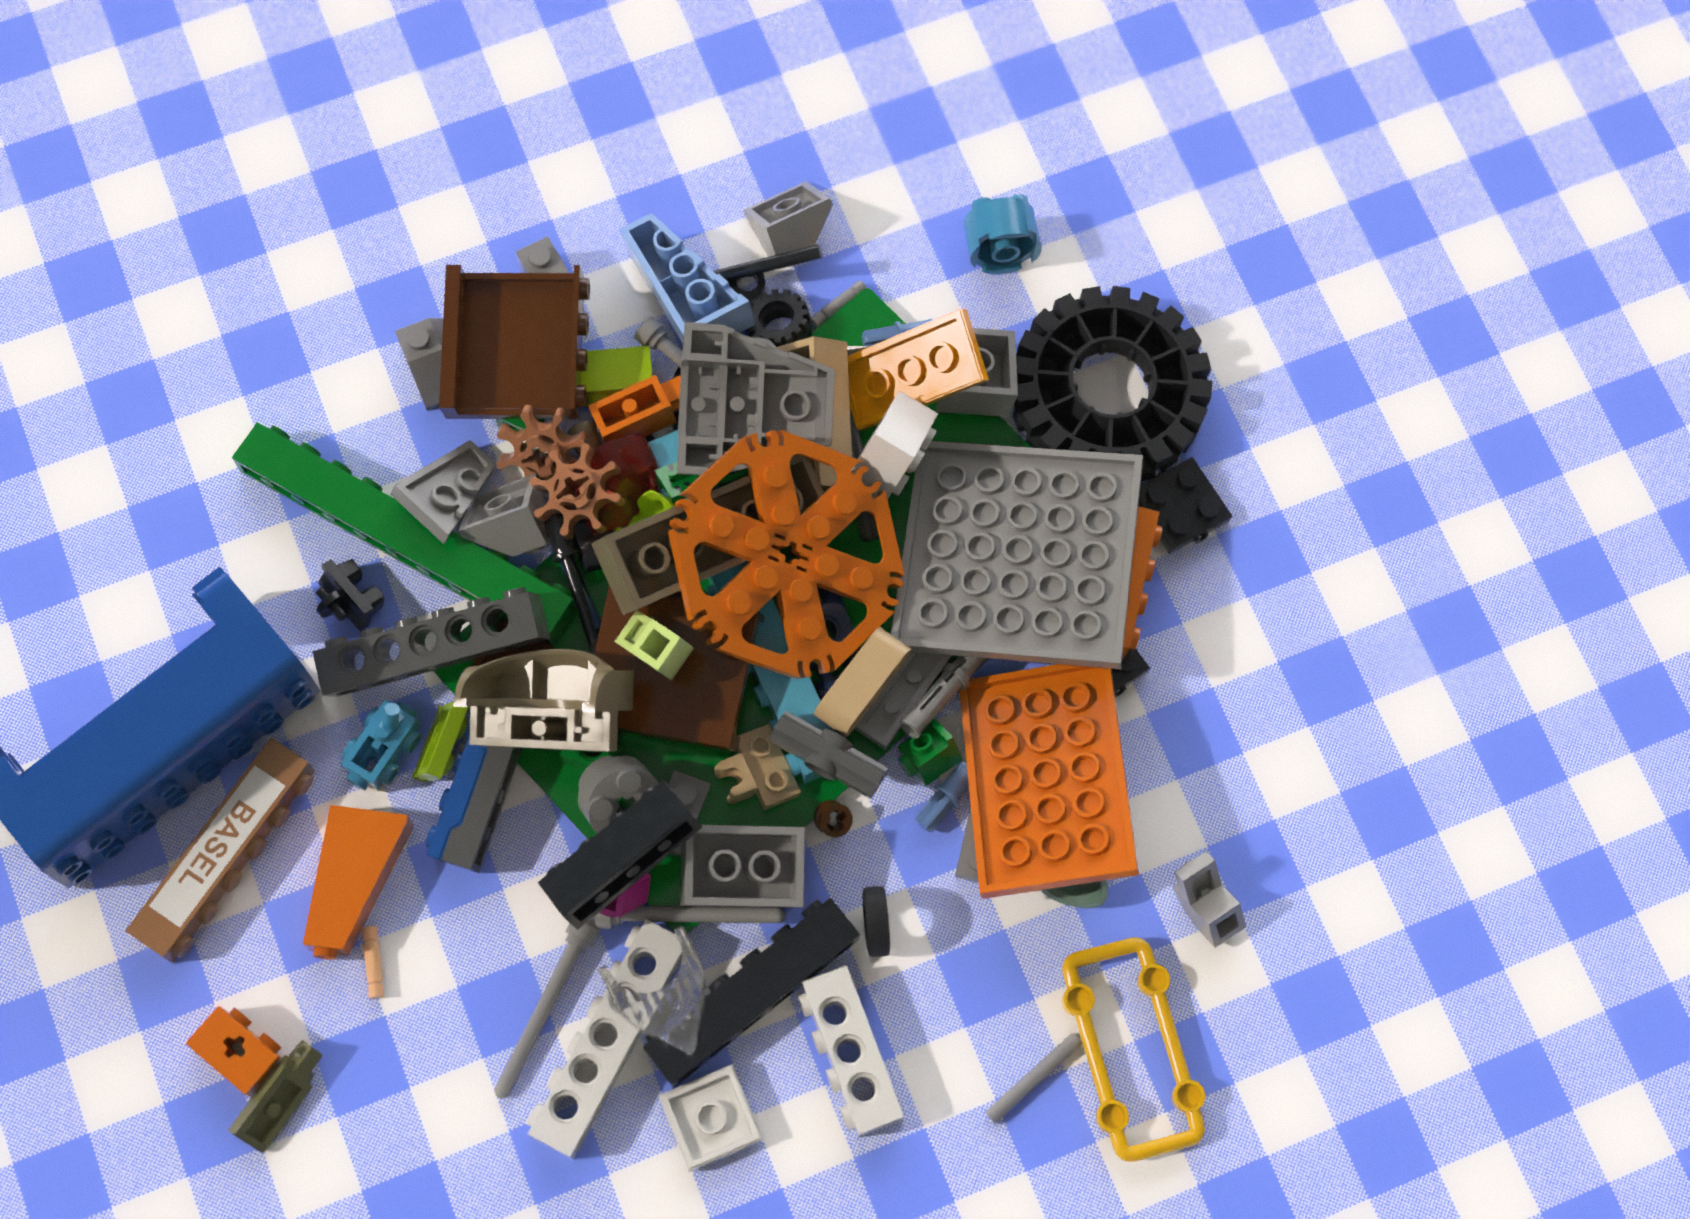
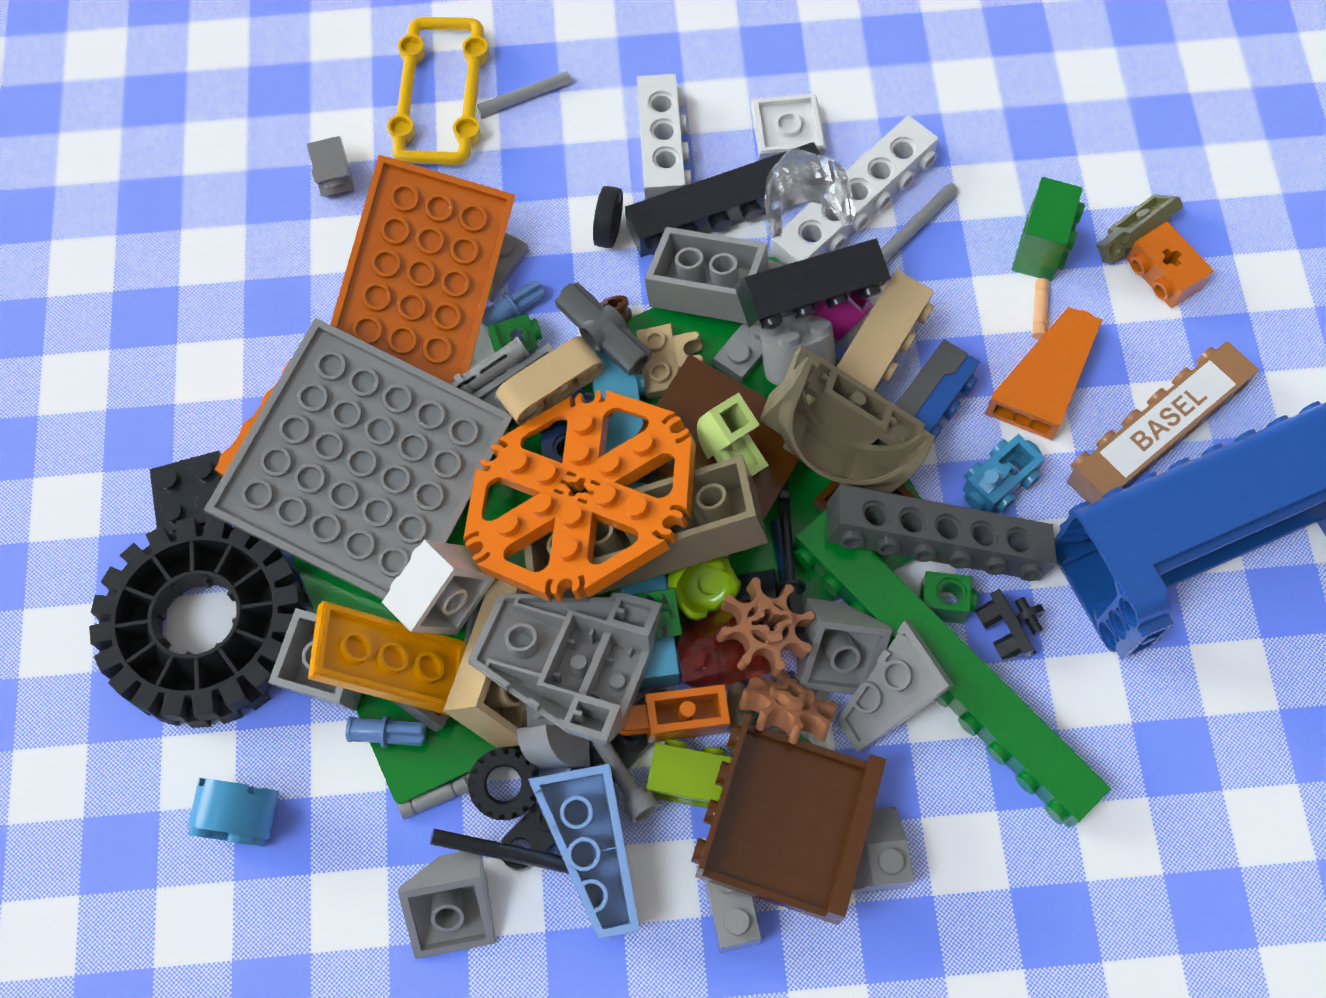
camera: 155 degrees left, 5 degrees down
lime plate [412,701,469,783] -> none
none -> tan wedge [836,270,935,395]
none -> green brick [919,571,977,624]
none -> green brick [1011,176,1085,282]

